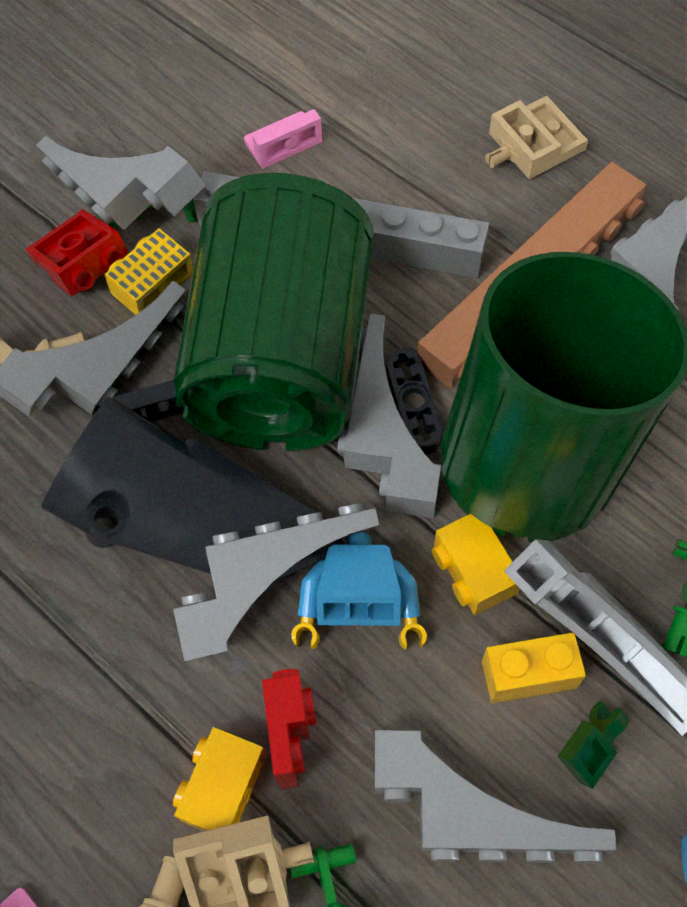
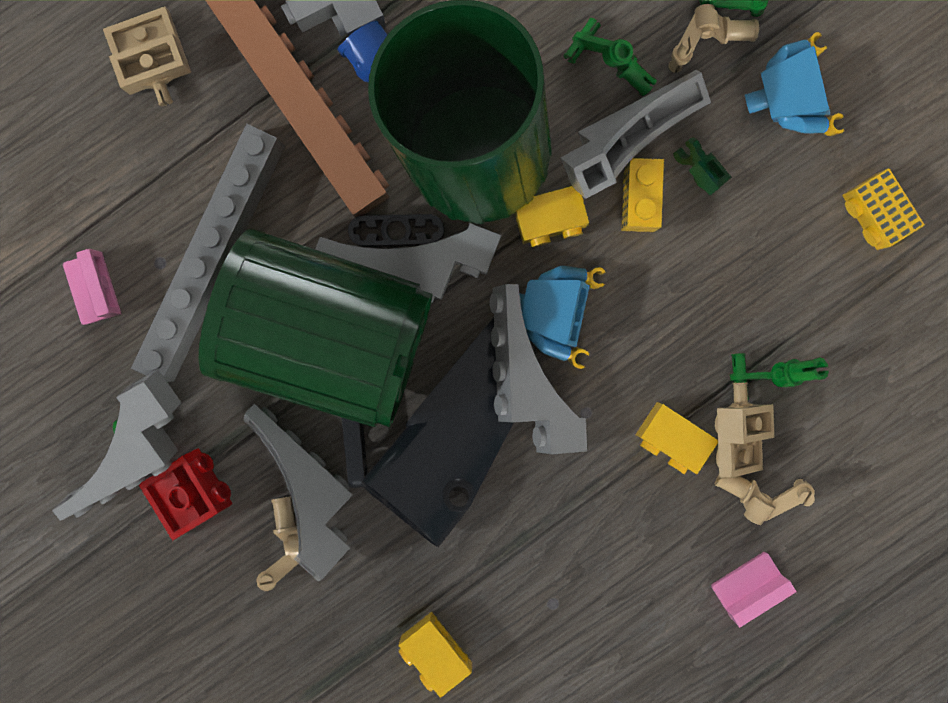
camera: 85 degrees left, 25 degrees up
yellow brick [105,228,193,315] -> none
red plate [262,669,317,790] -> none
light grey arch [375,730,616,864] -> none

